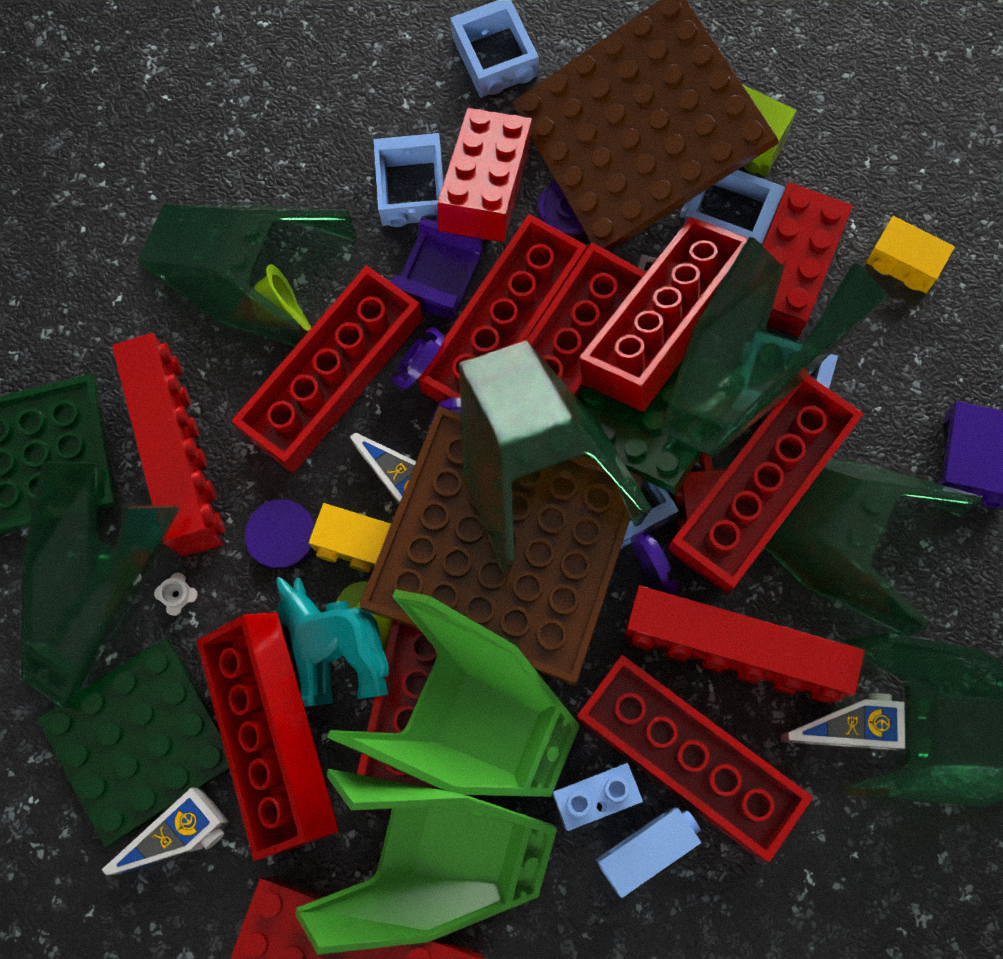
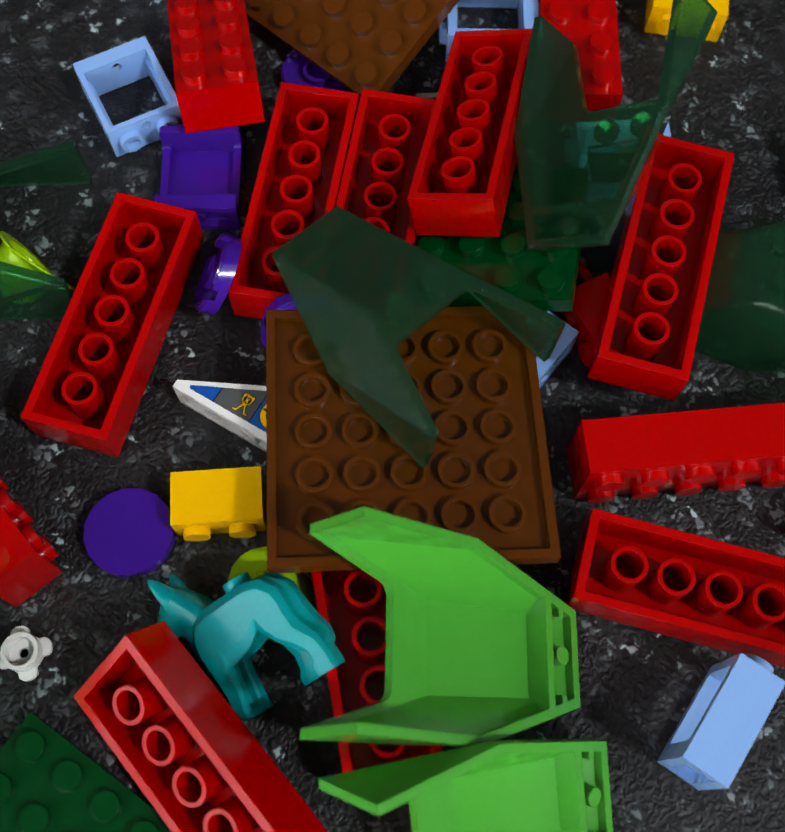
camera: 30 degrees left, 5 degrees down
light blue window [552,763,643,831] -> none
dark purple tile [631,530,679,596] -> none

